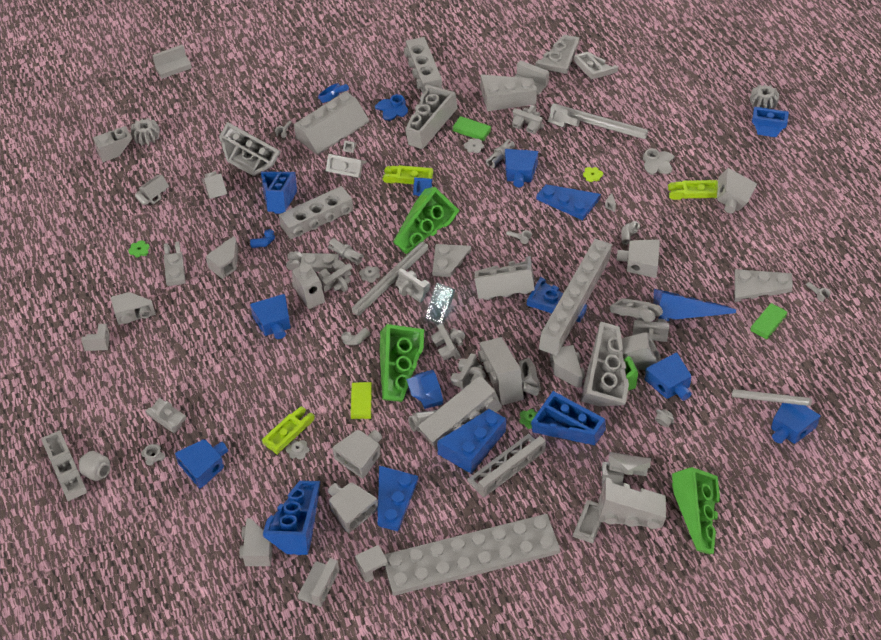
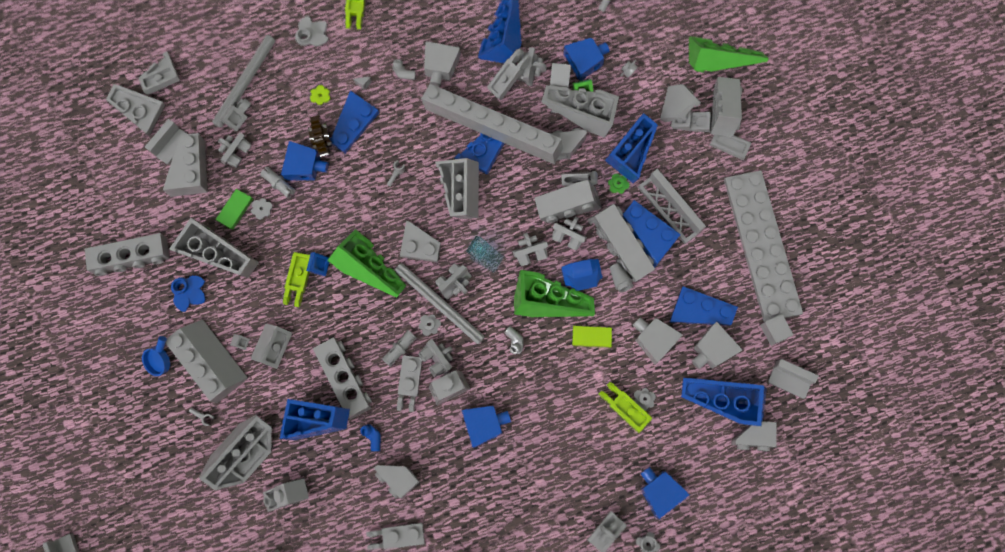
camera: 85 degrees left, 25 degrees up
none -> dark brown gear [308,115,332,157]

